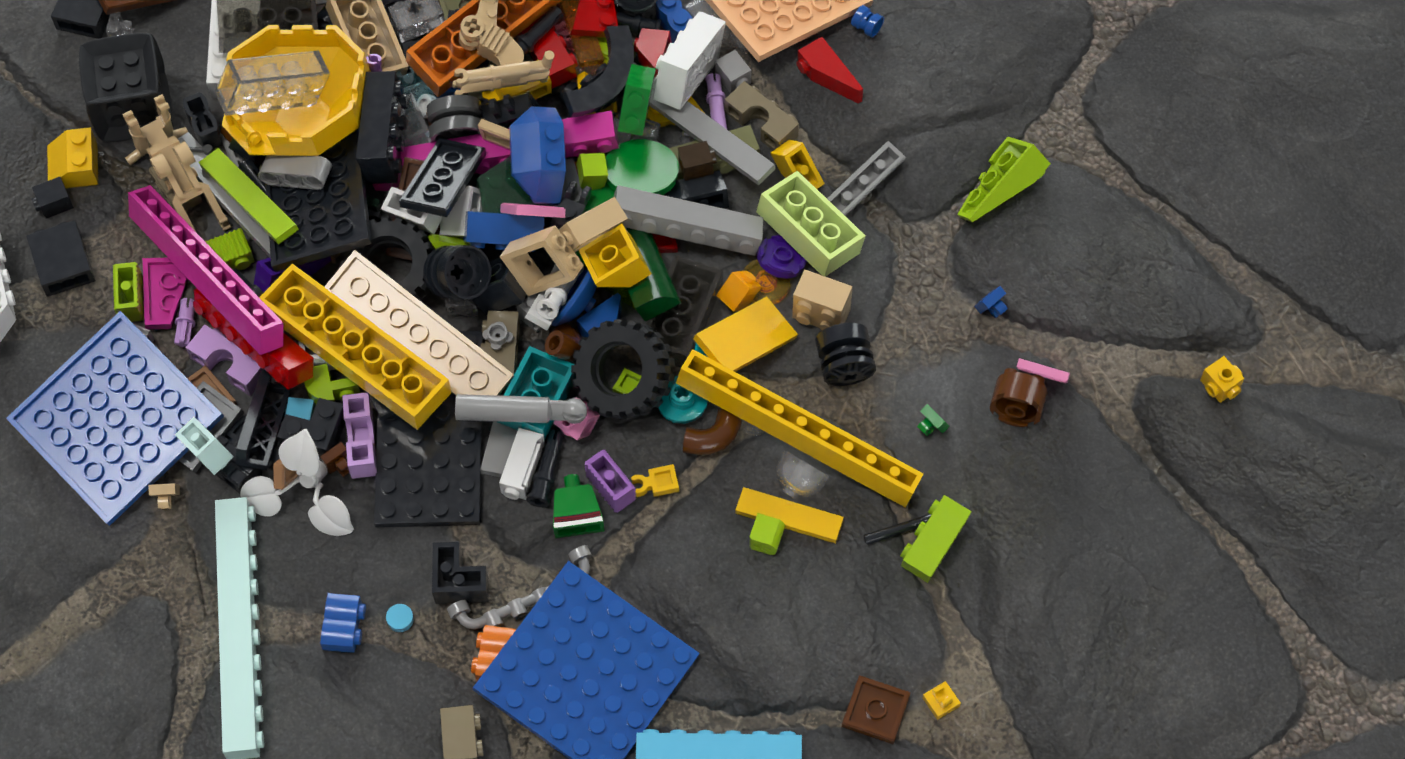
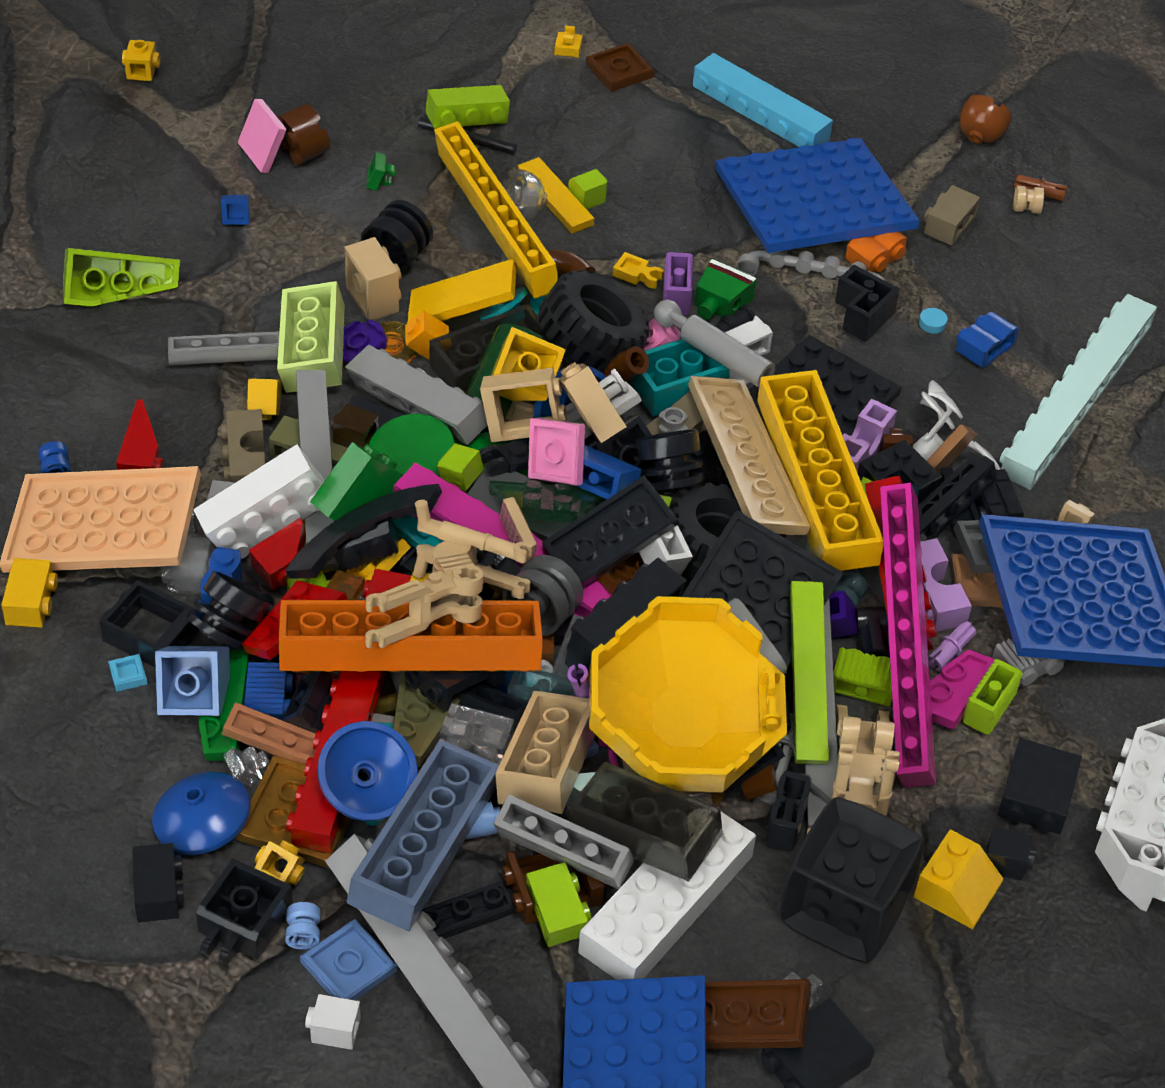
camera: 145 degrees left, 15 degrees down
light aqua slope [175,417,233,475] -> none
clear brick [215,50,330,115] -> none
blue wedge [509,106,566,205] -> none

